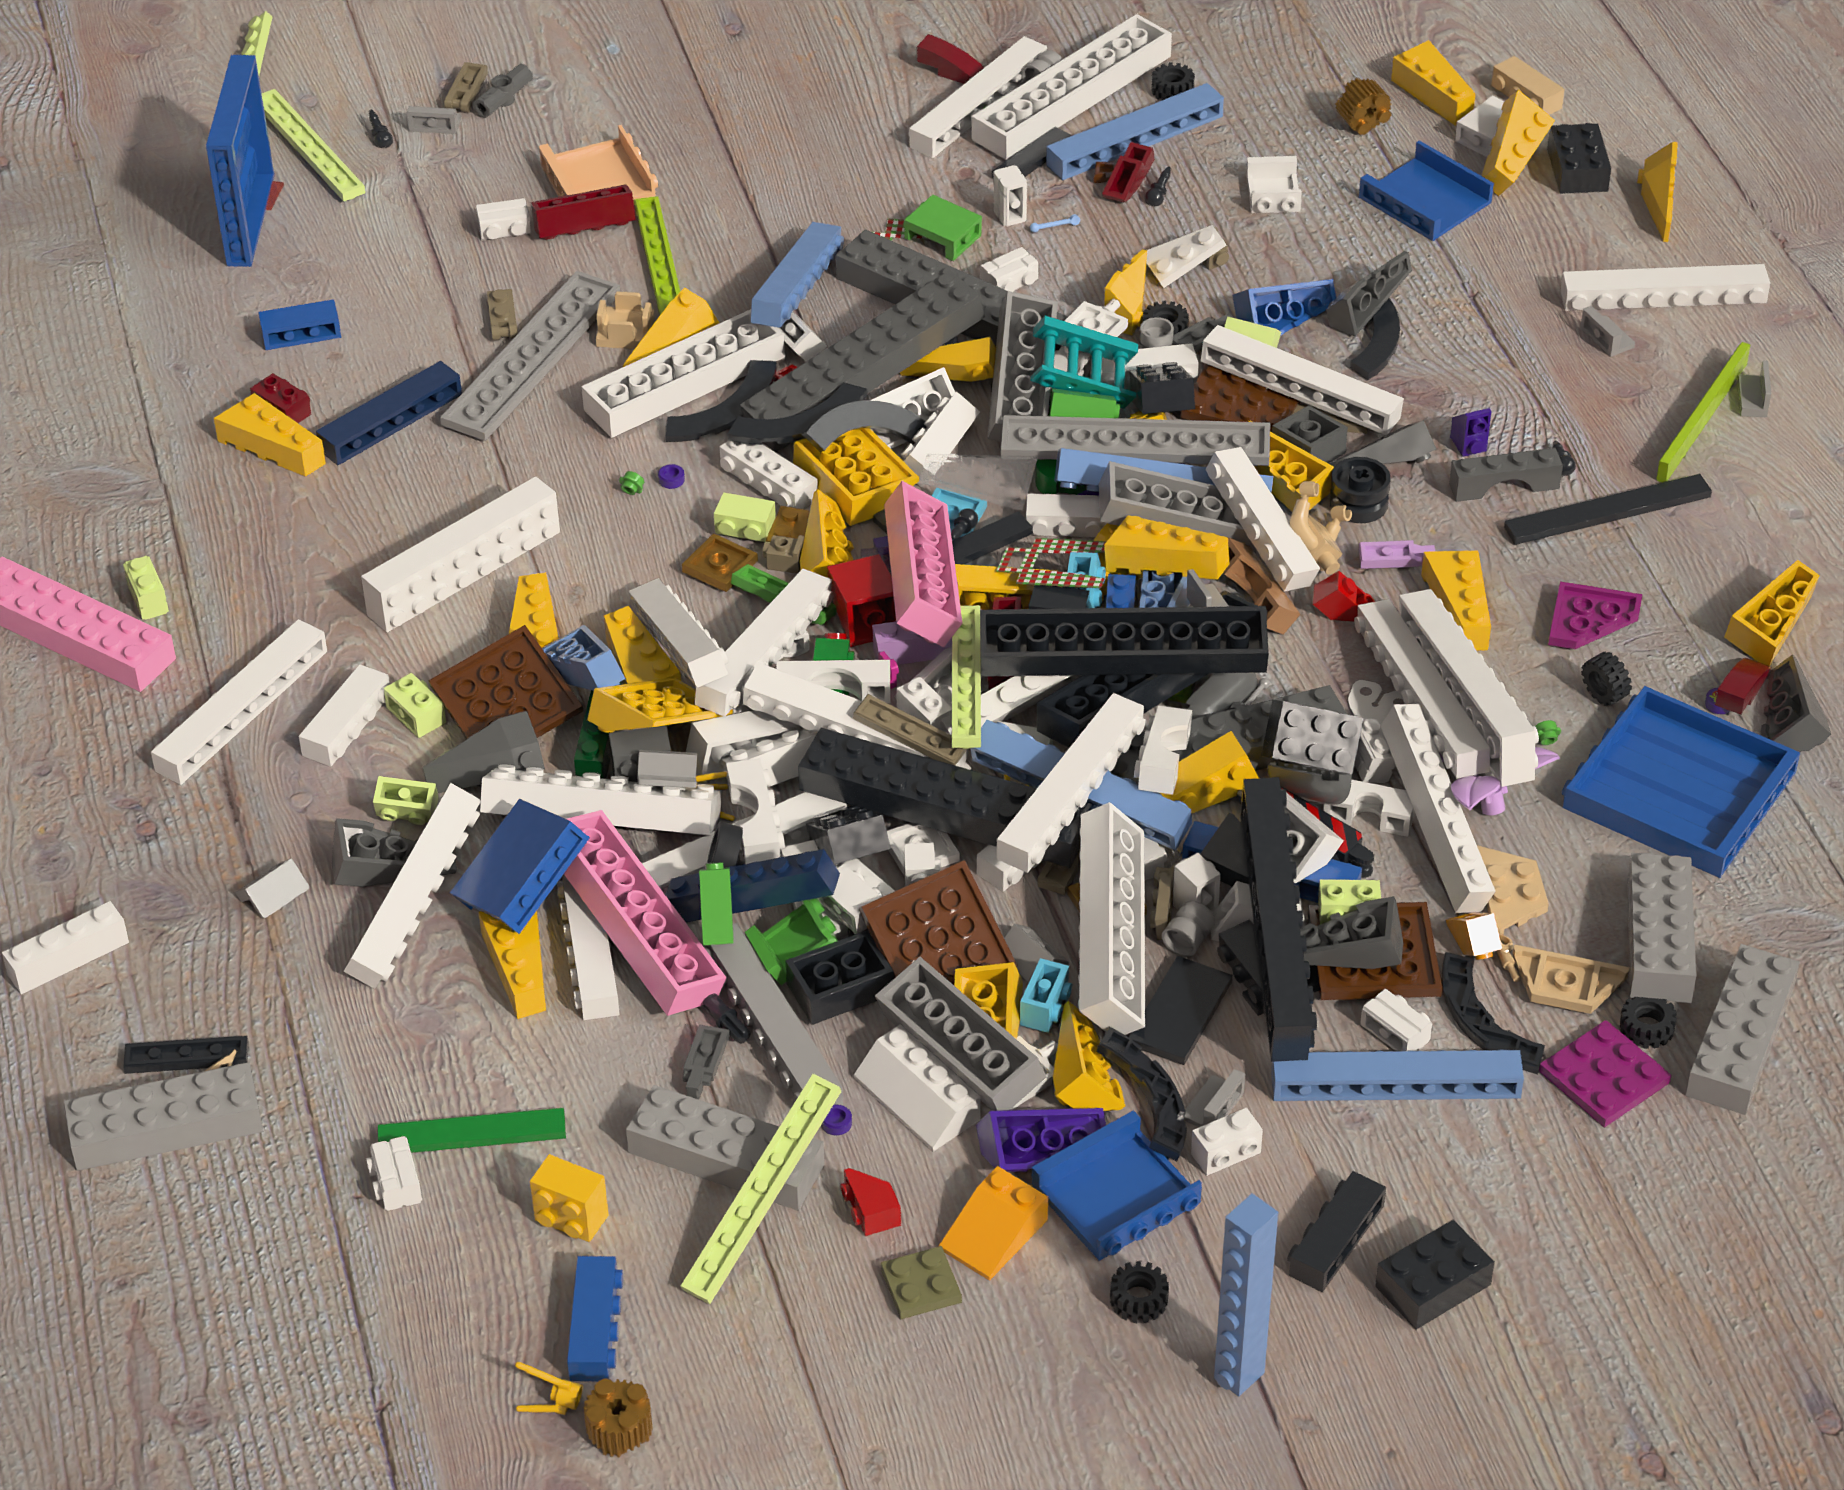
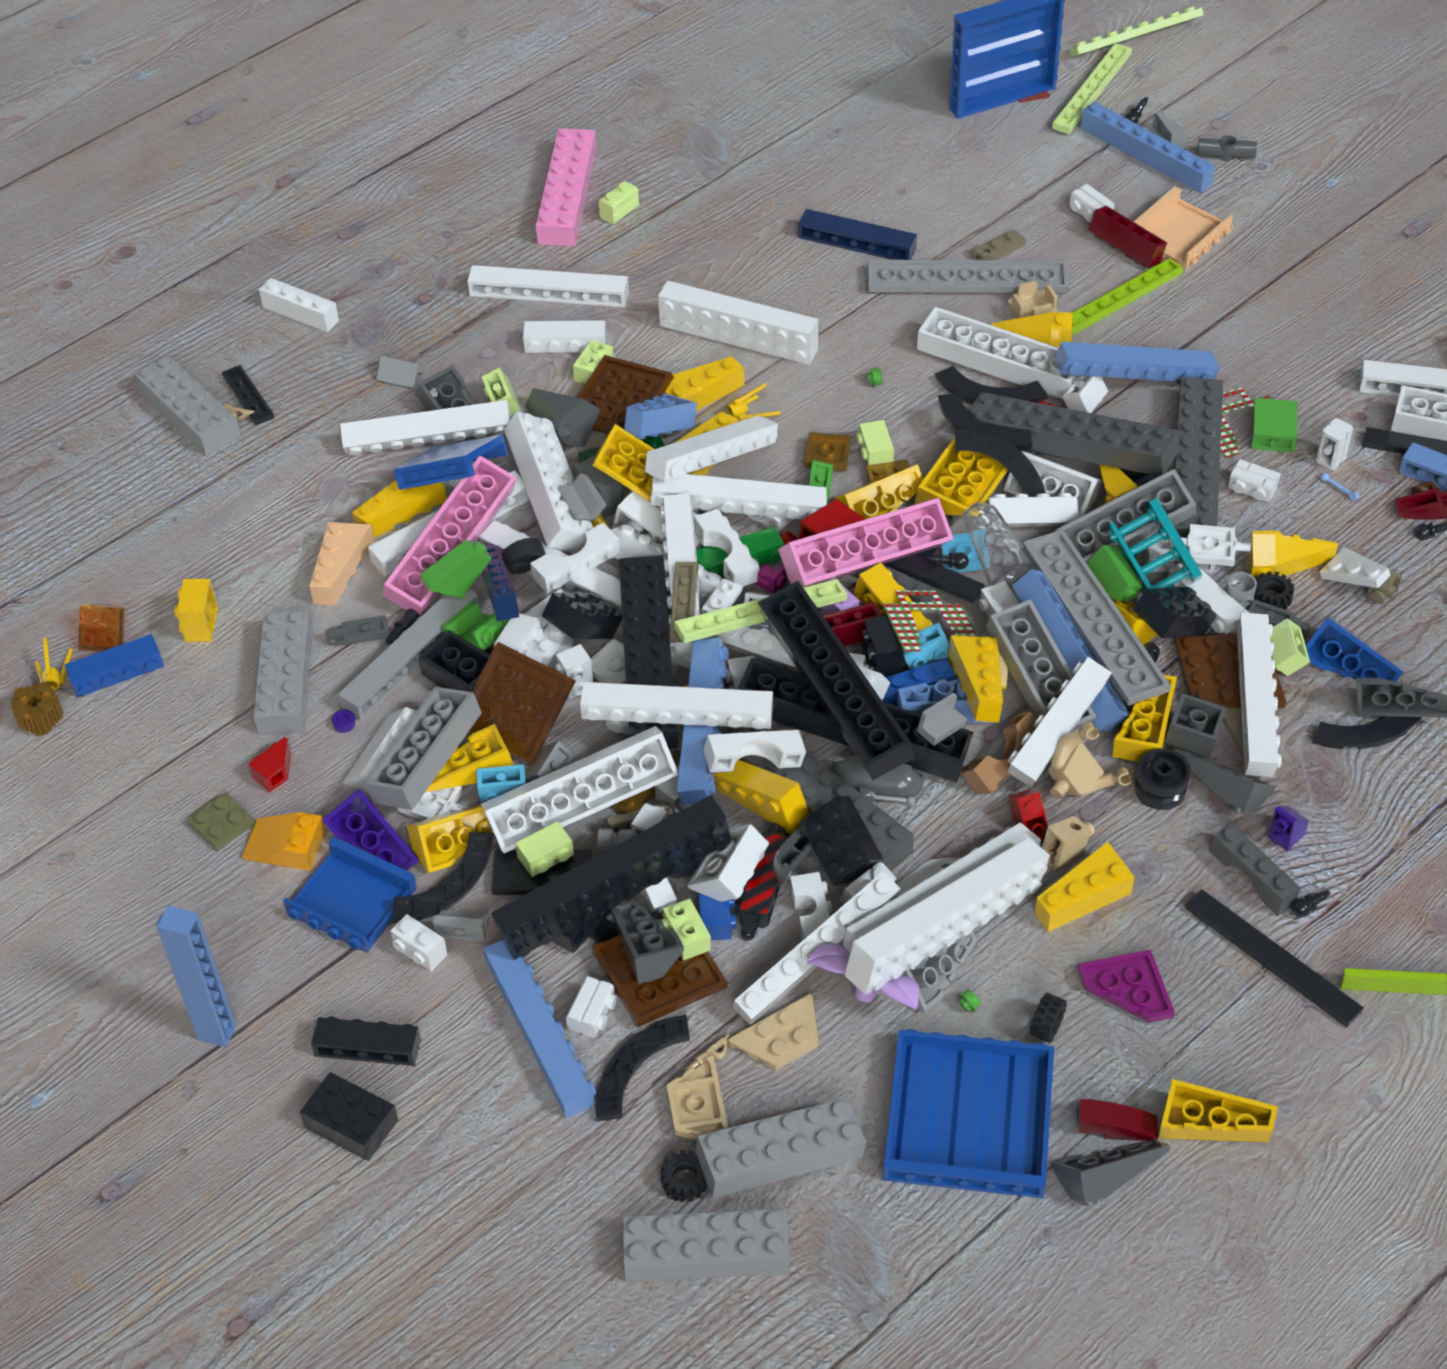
camera: 65 degrees right, 5 degrees up
yellow wedge [214,393,326,477] -> none
dark red brick [250,373,311,423] -> none
blue brick [258,299,341,350] -> none
white brick [366,1136,422,1211] -> none
green tile [378,1108,566,1153] -> none
dark tan plate [444,62,488,113] -> none
dark purple tile [658,464,685,489] -> none
yellowish green plate [681,1074,841,1304] -> none
white brick [720,441,818,509] -> none
dark tan brick [763,535,804,574] -> none
black tyre [1110,1261,1169,1323] -> none
lavender hinge [1359,540,1435,569] -> none
slope [1445,912,1502,960] -> none
magenta plate [1539,1020,1672,1128] -> none
none -> clear orange slope [78,603,125,651]
none -> light nougat wedge [309,522,374,606]
none -> yellowish green brick [515,821,574,877]
none -> yellow plant [727,383,781,421]
none -> tan torso [1042,816,1095,873]
none -> medium blue brick [1080,102,1215,193]

